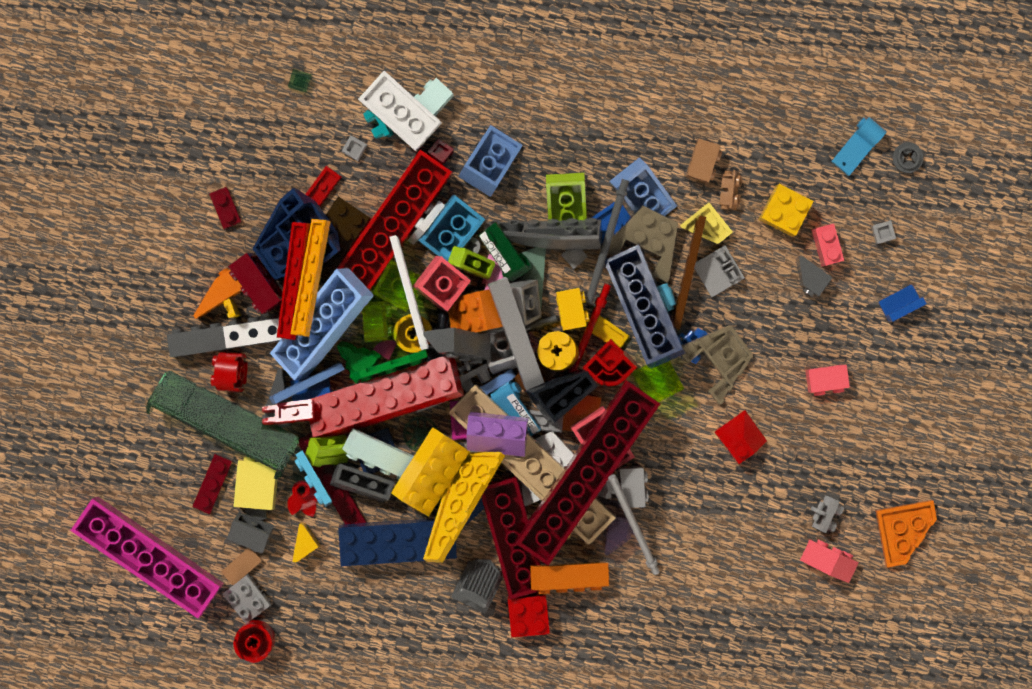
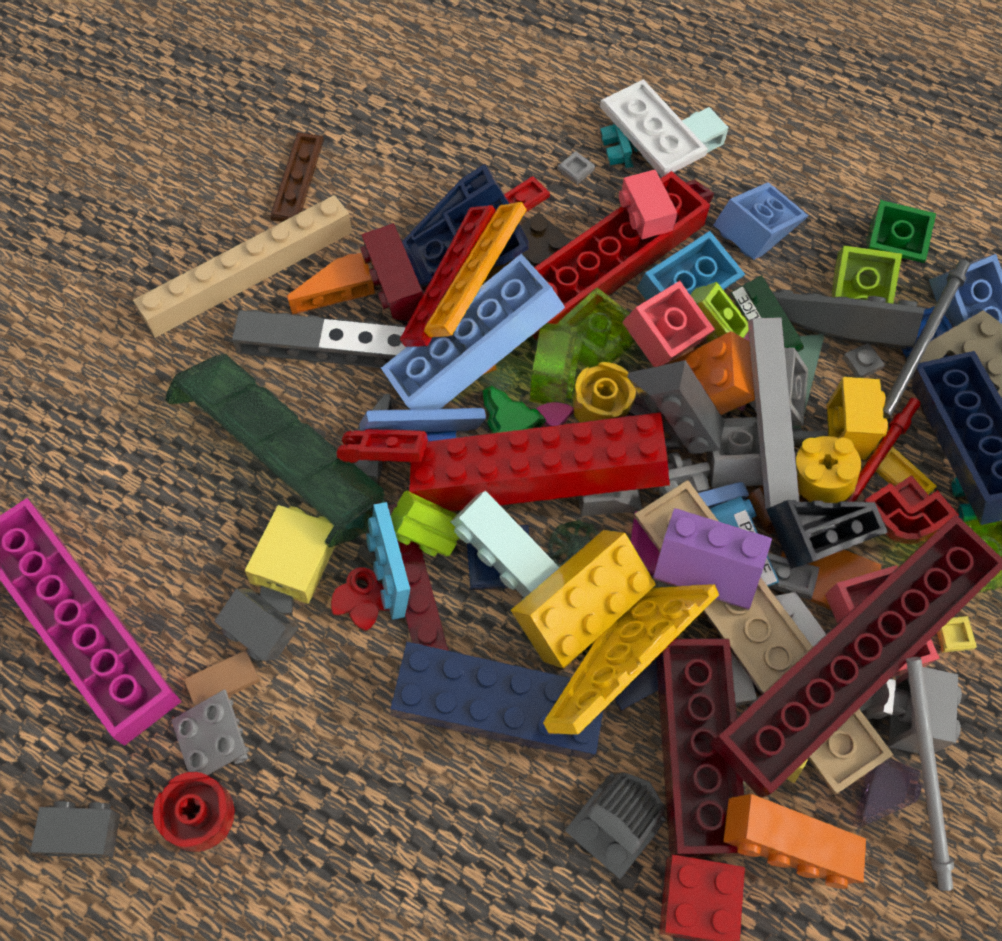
camera: 10 degrees right, 25 degrees down
dark red plate [192,454,233,514] -> none
dark red plate [209,186,242,230] -> none
red brick [211,352,248,392] -> none
yellow tile [223,298,242,319] -> none
clear green tile [288,69,312,94] -> none
yellow slope [292,522,320,563] -> none
dark grey brick [330,464,394,503] -> none
green plate [352,350,428,382] -> none
white tile [390,235,429,350] -> none
white wing [407,201,445,245] -> none
none -> dark grey brick [30,801,120,858]
none -> tan brick [133,195,352,338]
none -> reddish brown tile [270,132,324,222]
none -> coral brick [619,170,677,239]
none -> green slope [866,200,936,263]
none -> light yellow tile [937,616,977,653]

